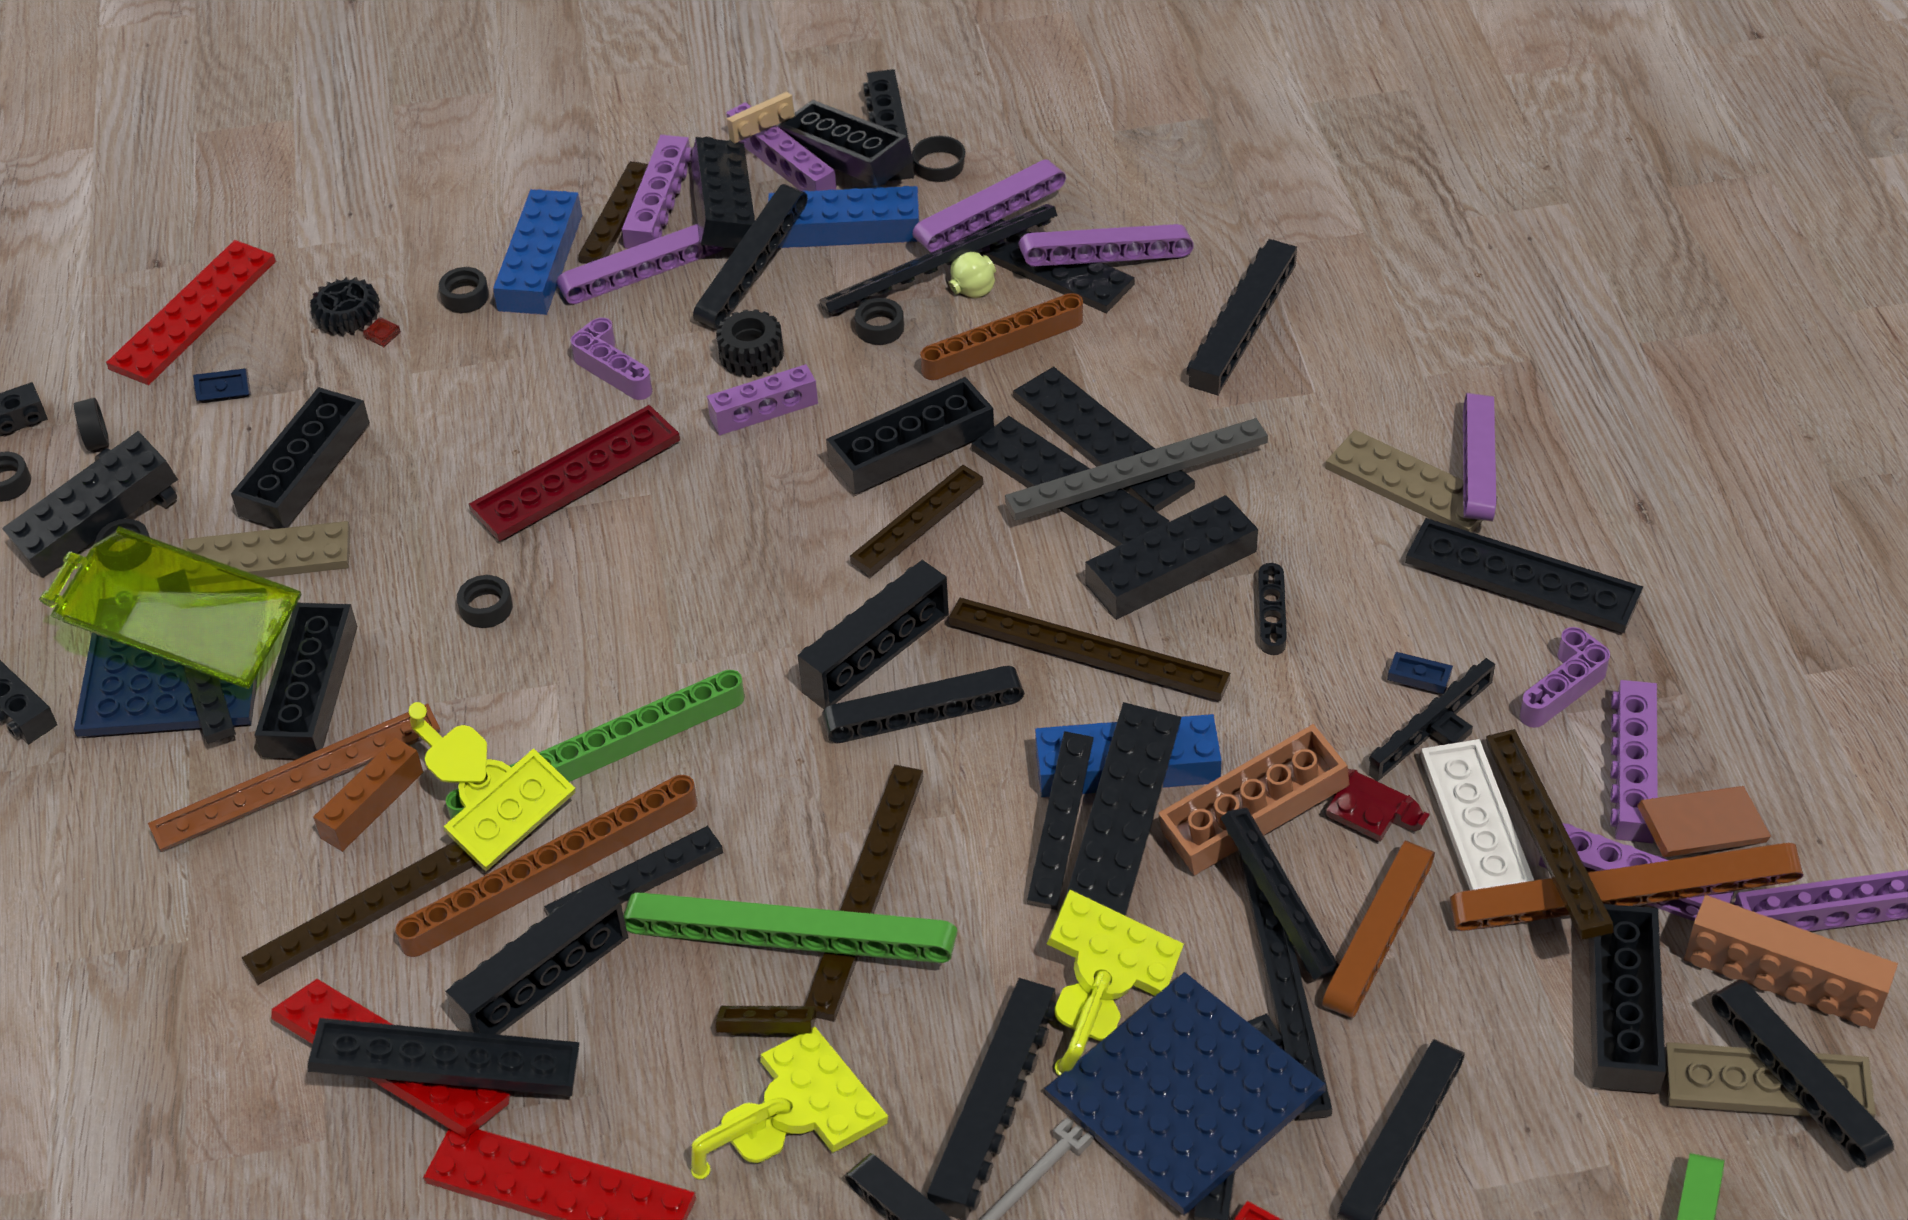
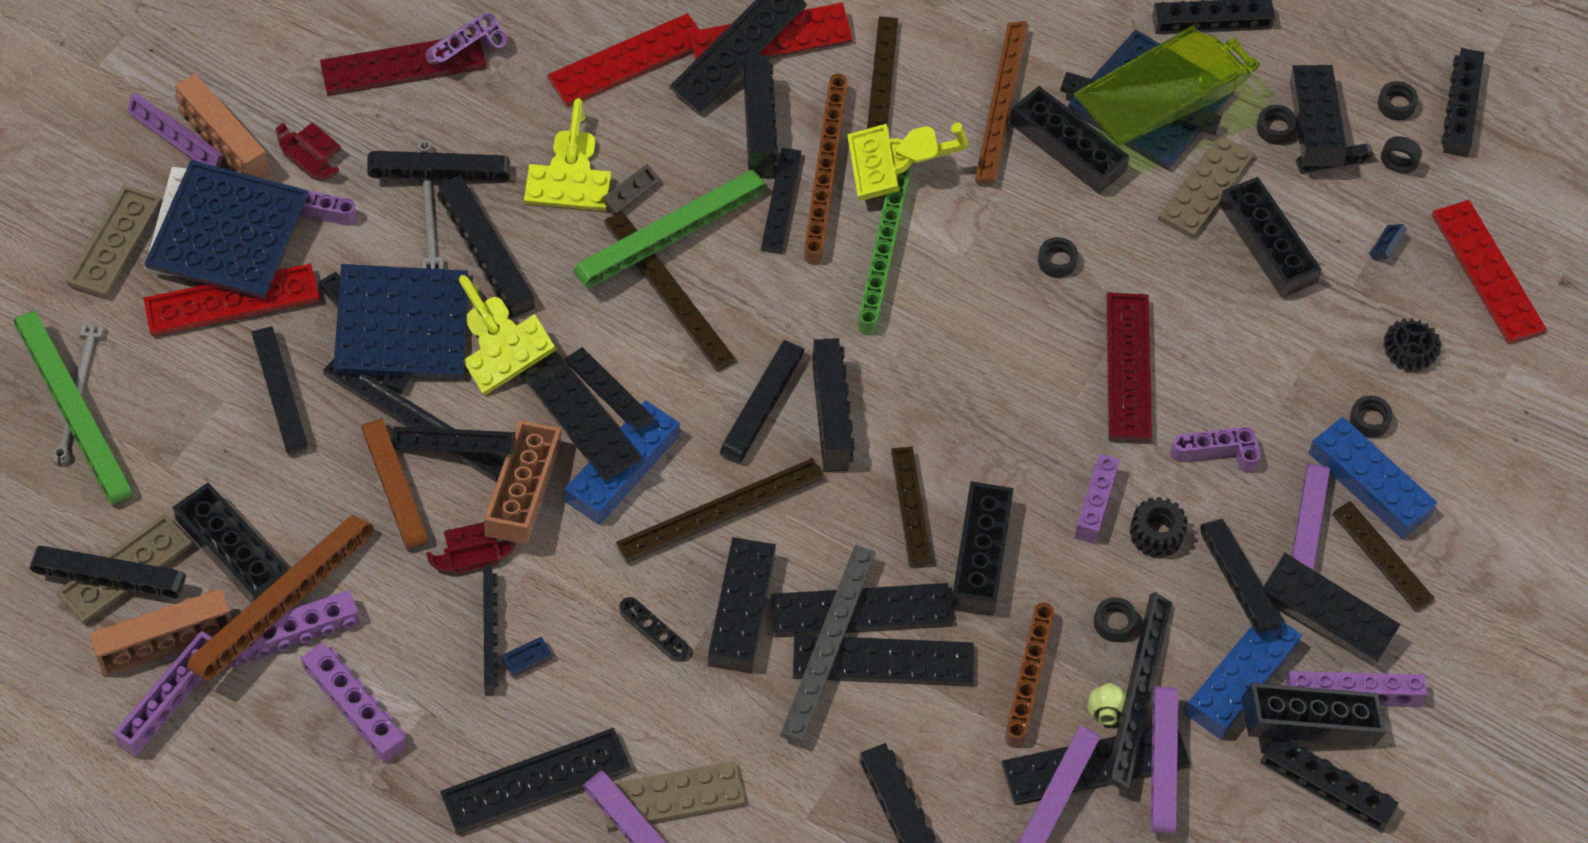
camera: 125 degrees right, 10 degrees up
dark orange brick [313,738,424,852] -> none
clear red tile [363,317,401,347] -> none
medium lavender brick [622,135,693,249] -> none
tan plate [727,92,795,143] -> none
black tyre [912,136,966,182] -> none
white plate [1420,739,1534,890] -> none
black plate [1430,710,1473,745] -> none
dark brown plate [1486,729,1614,940] -> none
medium lavender beam [1519,627,1610,728] -> none
dark orange tile [1637,786,1771,858] -> none

